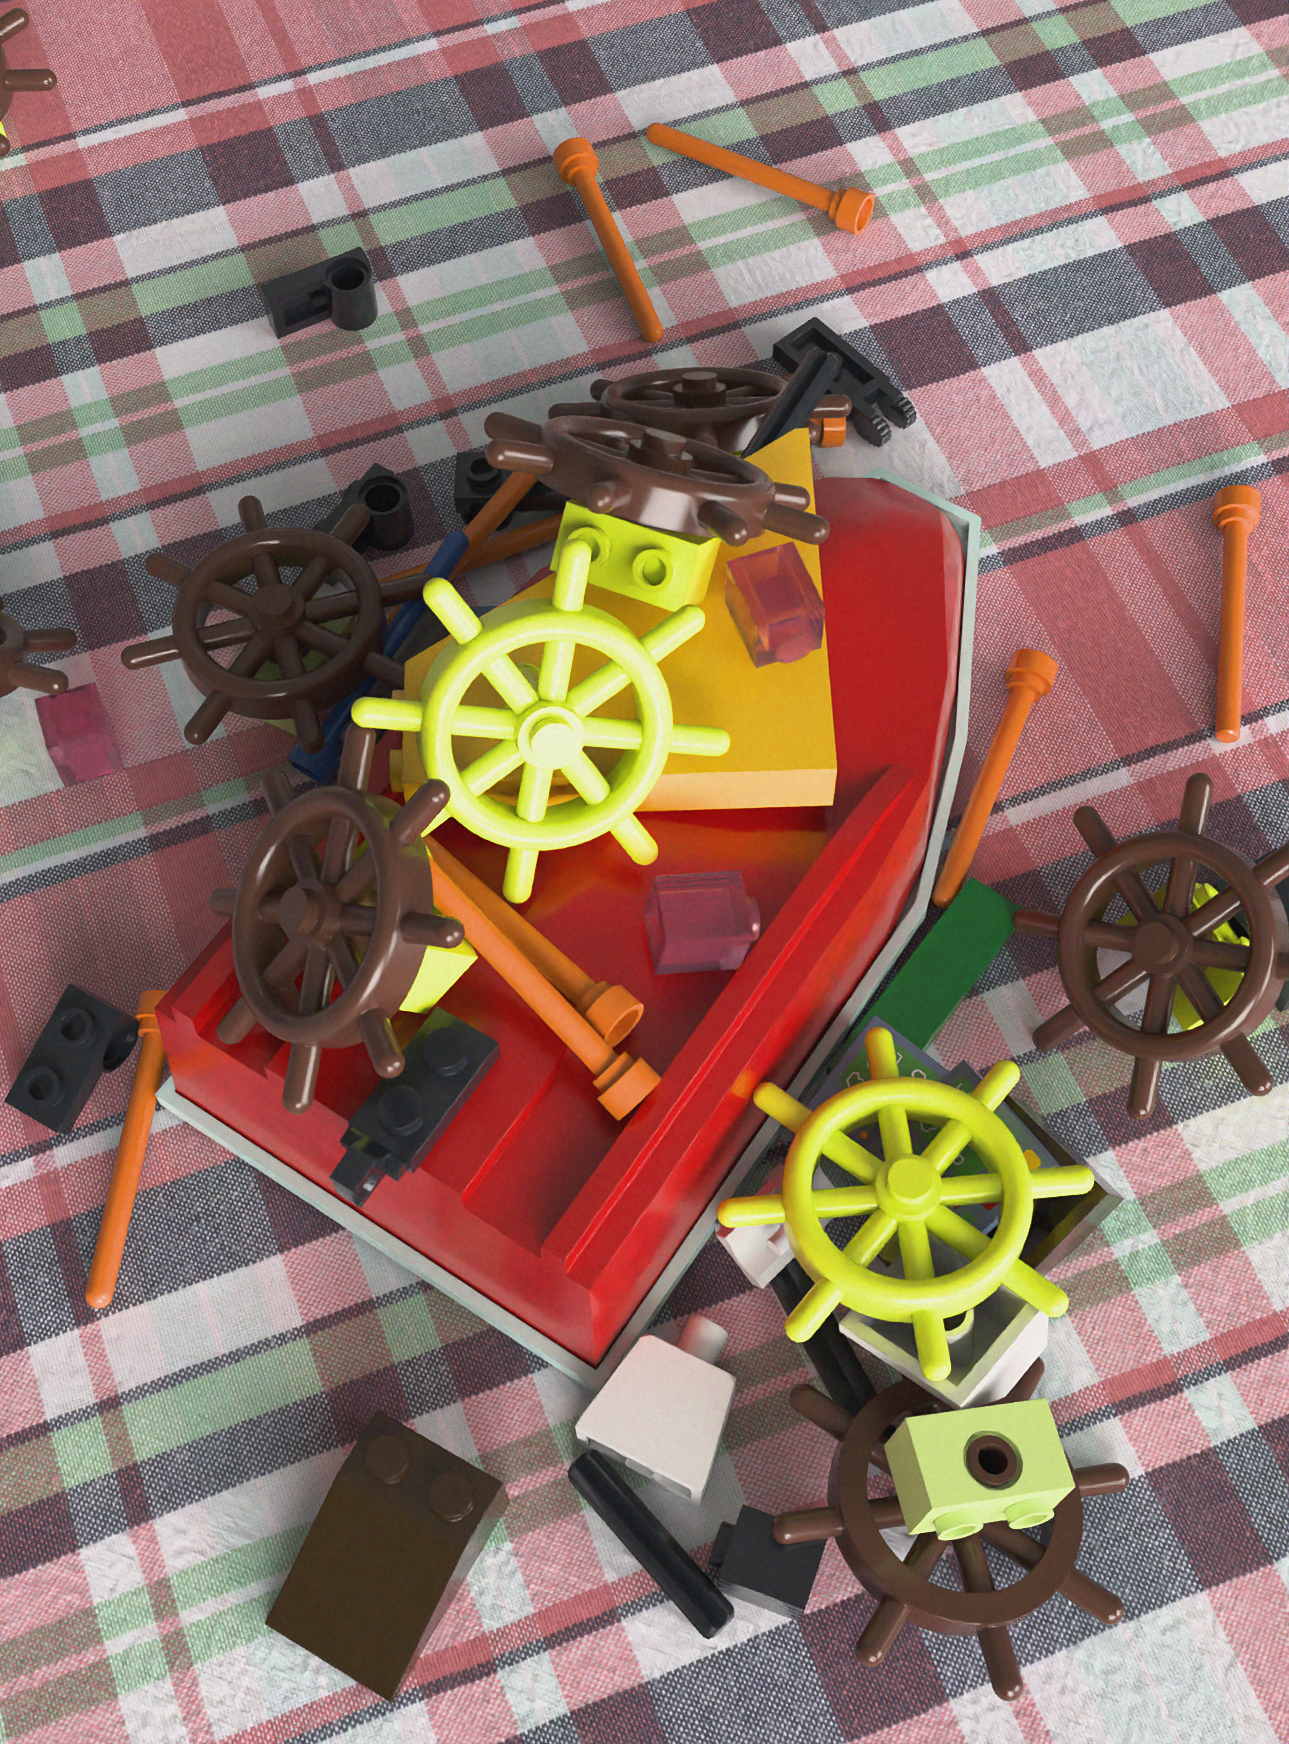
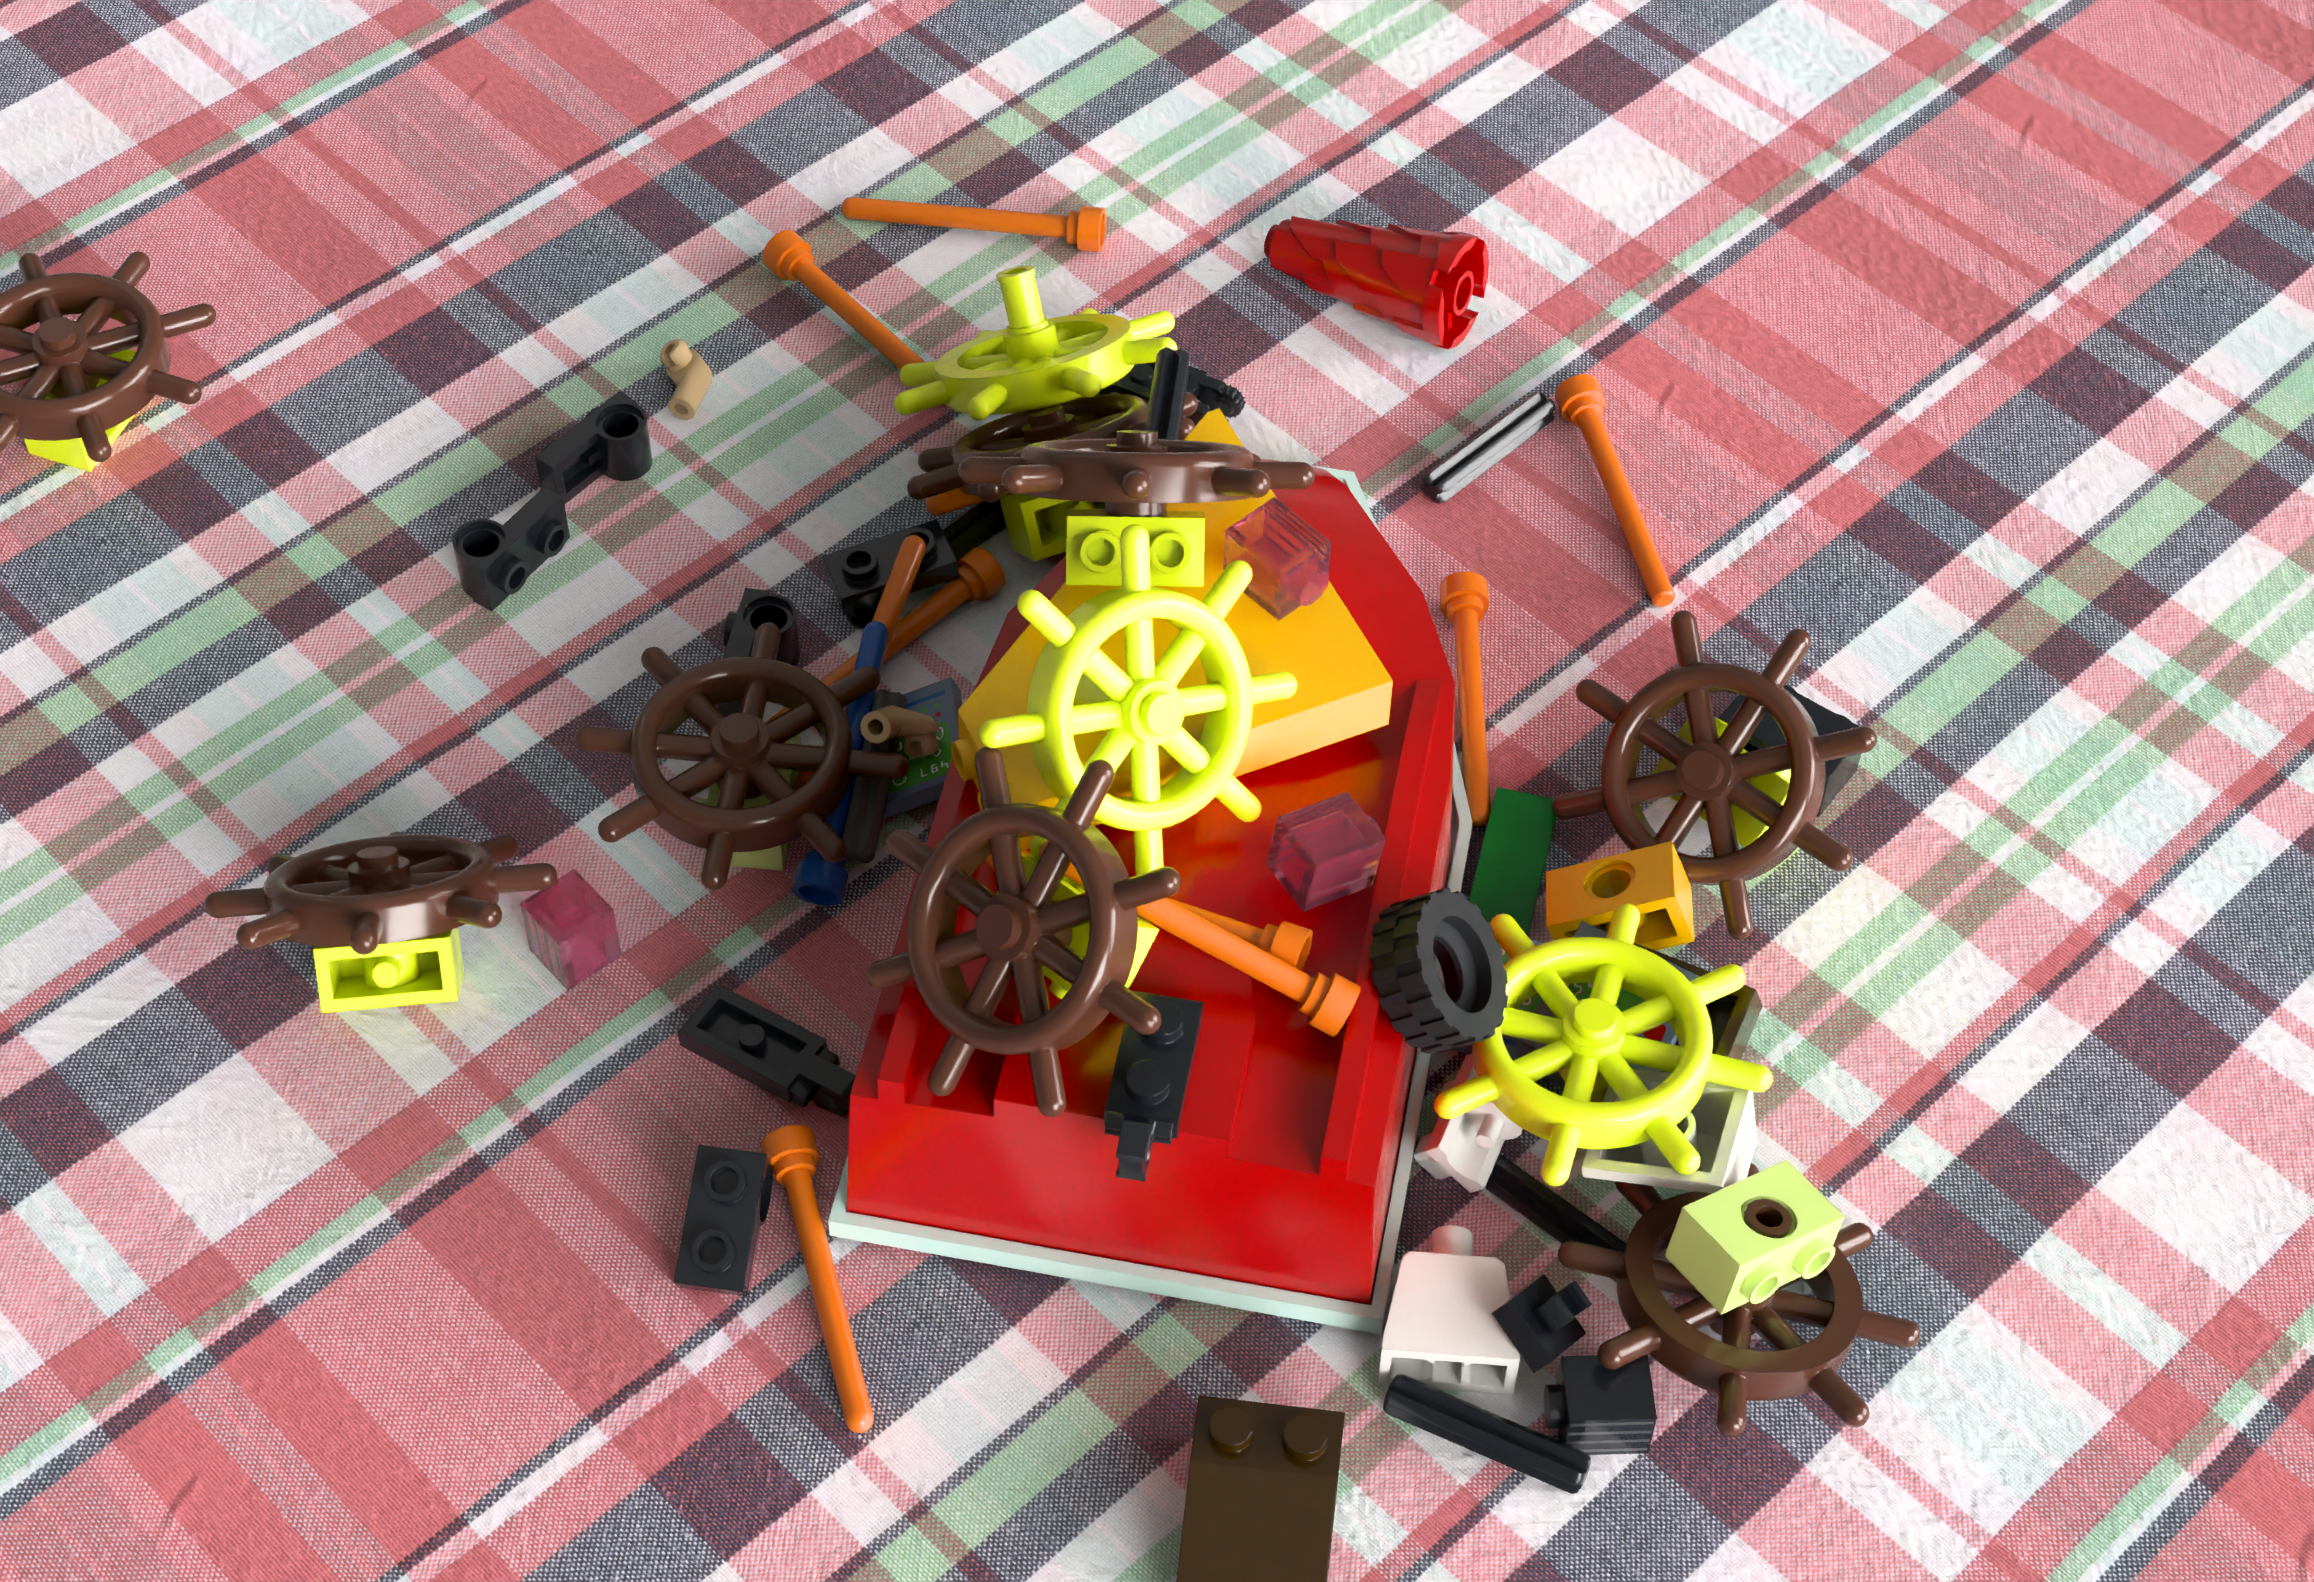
camera: 25 degrees left, 10 degrees down
none -> black plate [452,487,570,612]
none -> tan arm [659,339,713,420]
none -> black hinge [677,985,856,1118]
none -> tan arm [860,705,940,757]
none -> neon yellow piece [894,265,1177,420]
none -> red cone [1264,216,1489,349]
none -> black tyre [1370,888,1508,1054]
none -> axle [1421,392,1556,504]
none -> black tile [1491,1274,1592,1373]
none -> yellow brick [1546,841,1694,951]

